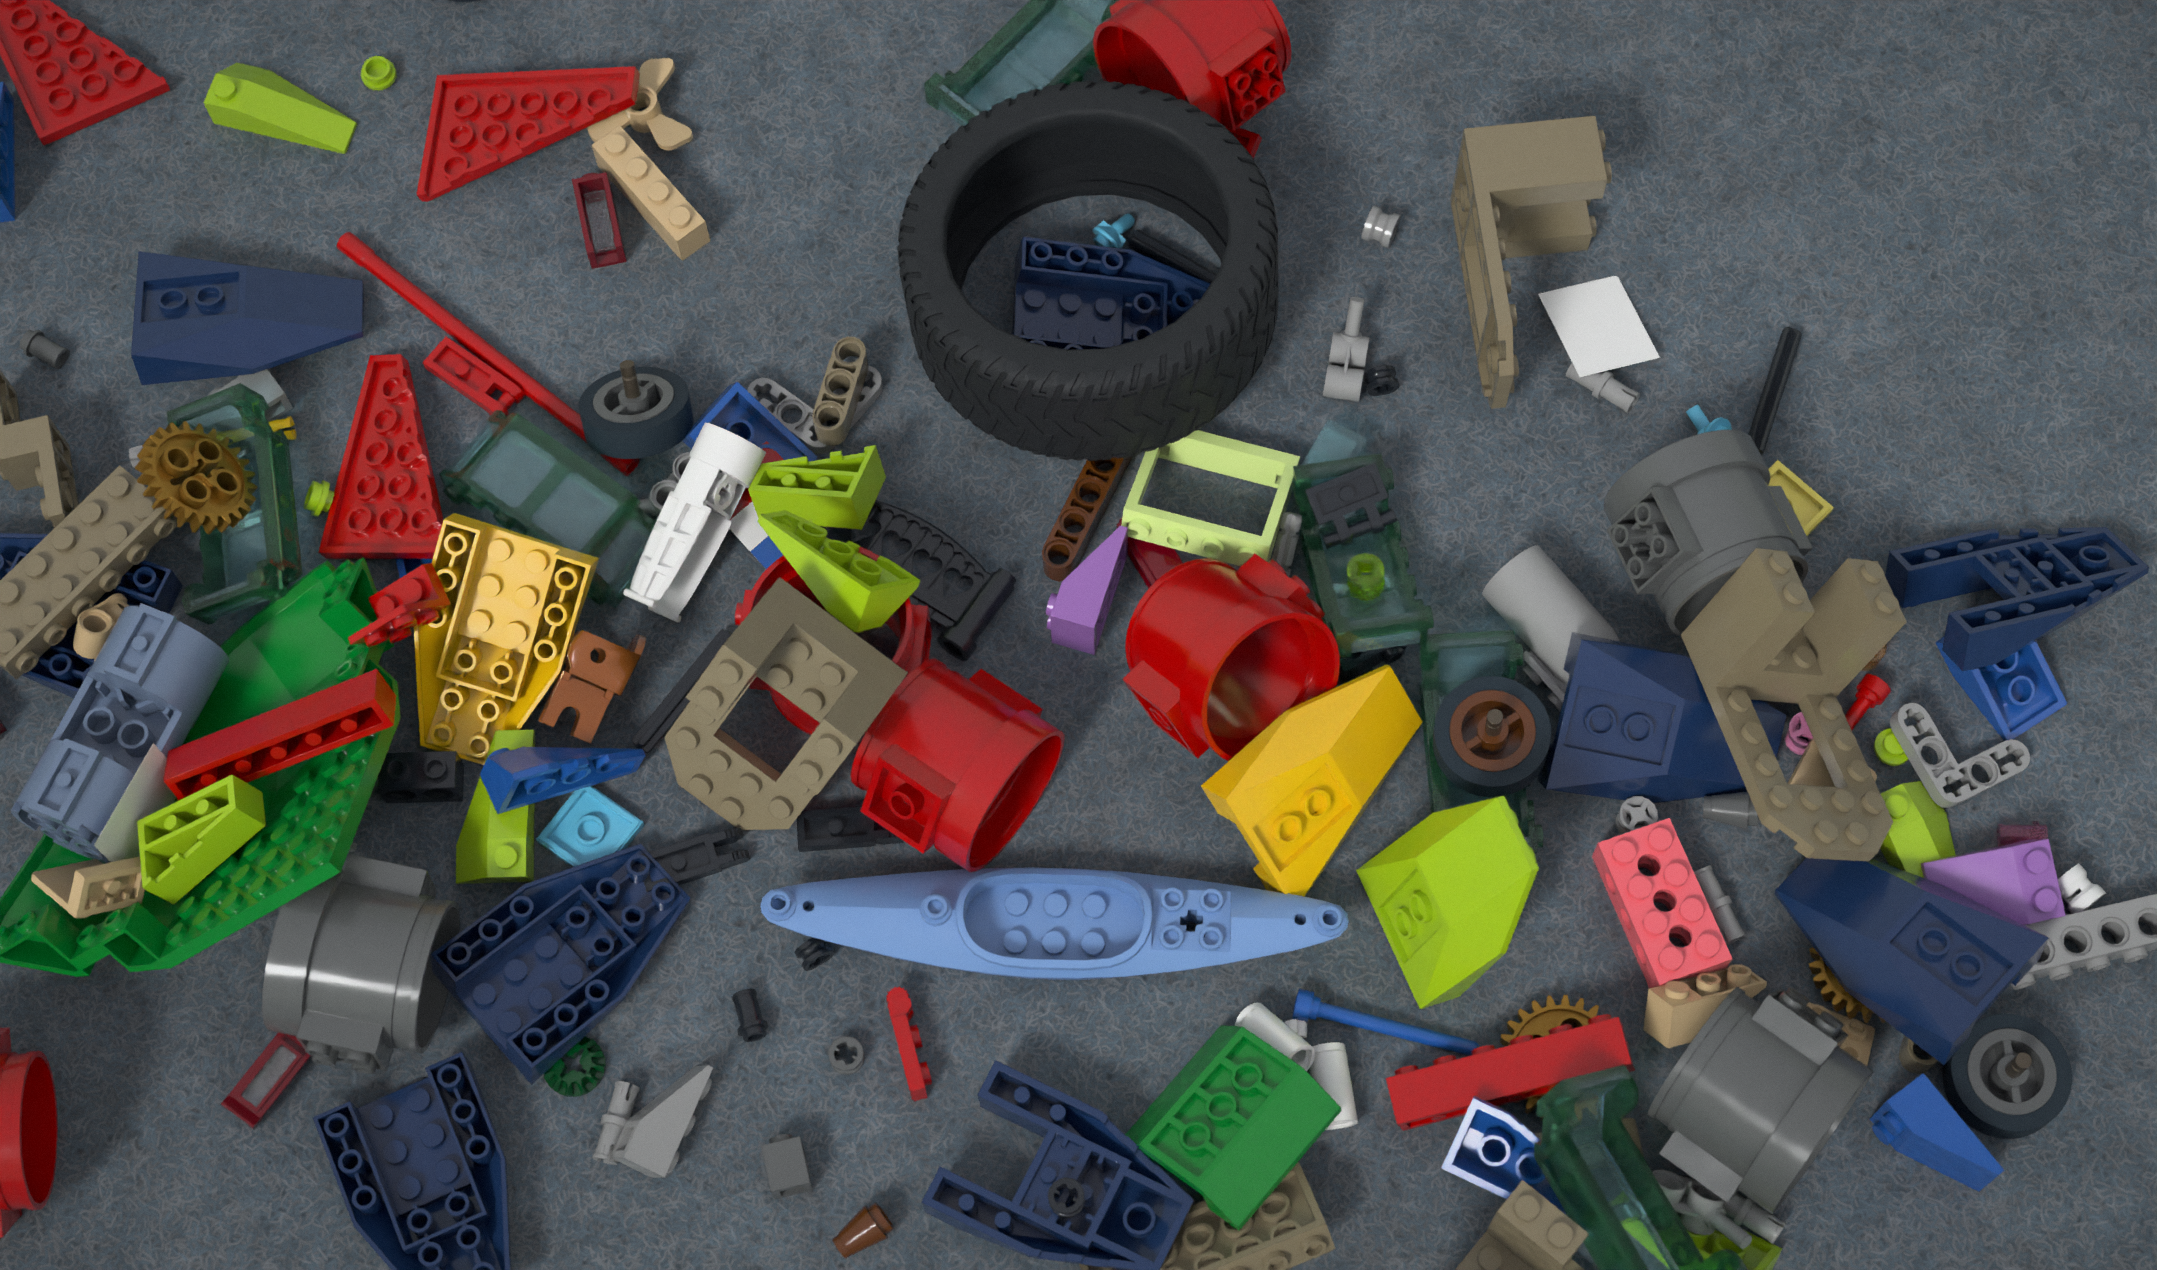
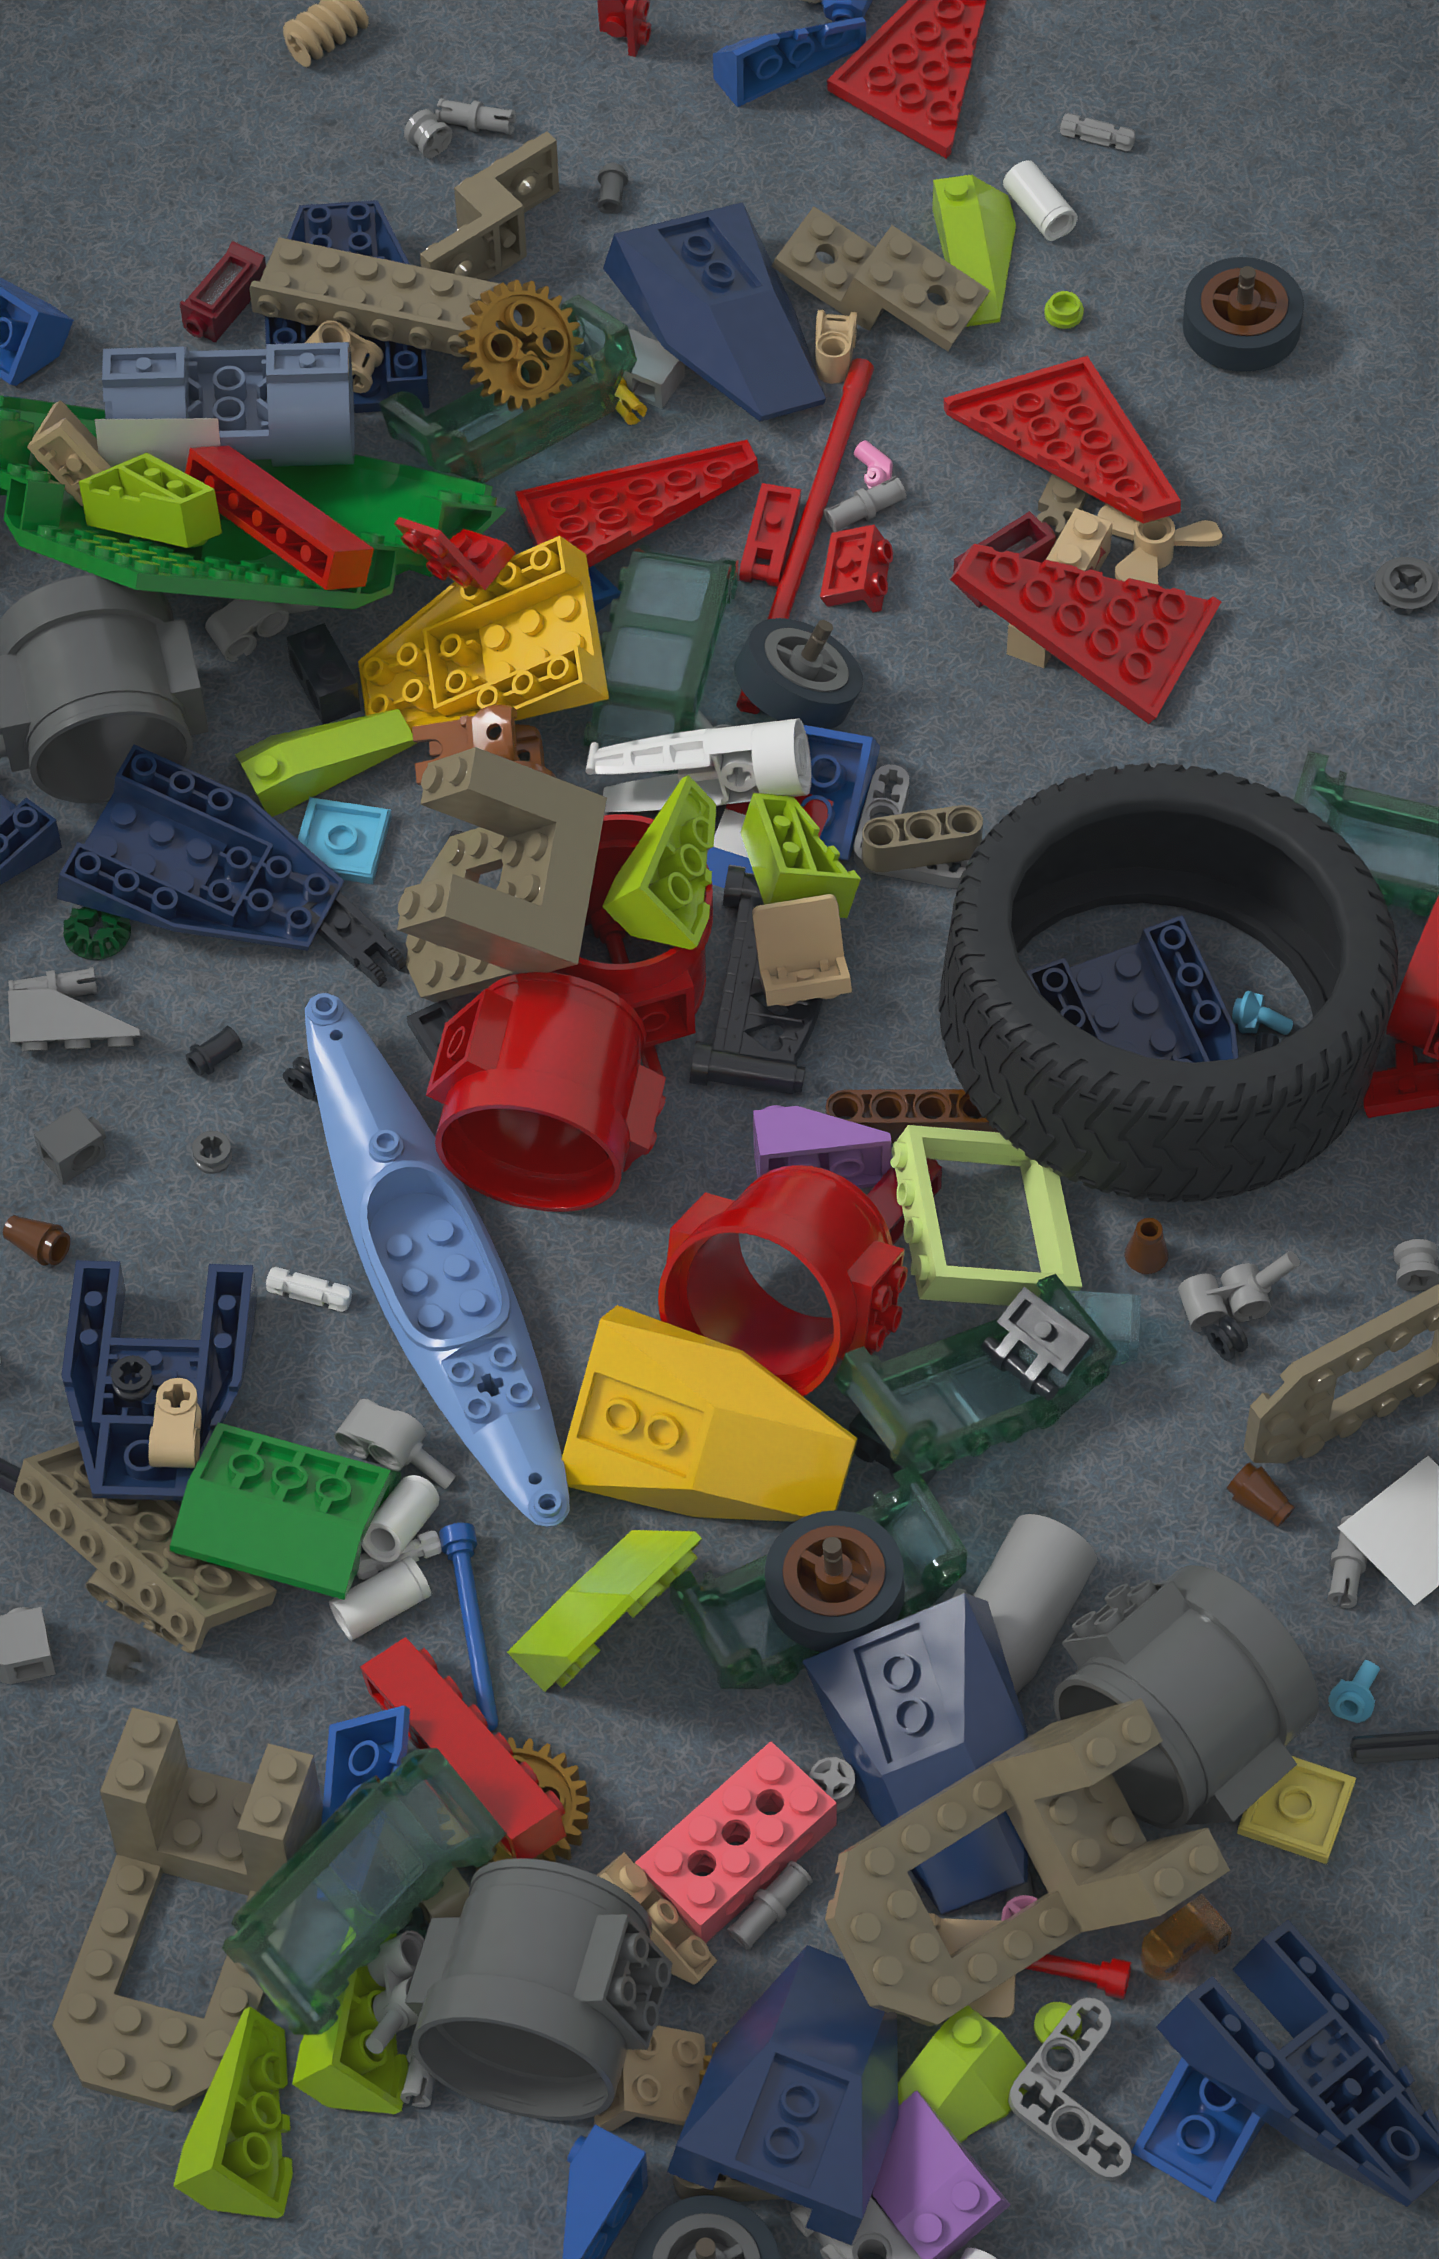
camera: 65 degrees right, 10 degrees down
lime plate [303,480,334,517] -> none
blue wedge [480,747,646,814] -> none
red hinge [886,986,932,1101] -> none
light grey axle [1272,512,1302,577] -> none
clear neon green wheel [1346,553,1385,601] -> none
clear pink pin [1996,821,2048,846] -> none
none -> tan piece [149,1378,202,1468]
none -> white axle [266,1267,352,1312]
none -> light grey beam [334,1399,456,1489]
none -> tan bracket [752,894,852,1006]
none -> dark tan bracket [771,206,990,351]
none -> tan piece [815,310,858,384]
none -> red bracket [820,524,893,613]
none -> light grey pin [823,476,907,532]
none -> bright pink arm [854,440,893,489]
none -> red wing [950,543,1221,724]
none -> white pin [1003,160,1078,241]
none -> dark tan plate [1036,474,1089,540]
none -> reddish brown cone [1124,1218,1168,1274]
none -> reddish brown cone [1226,1462,1295,1528]

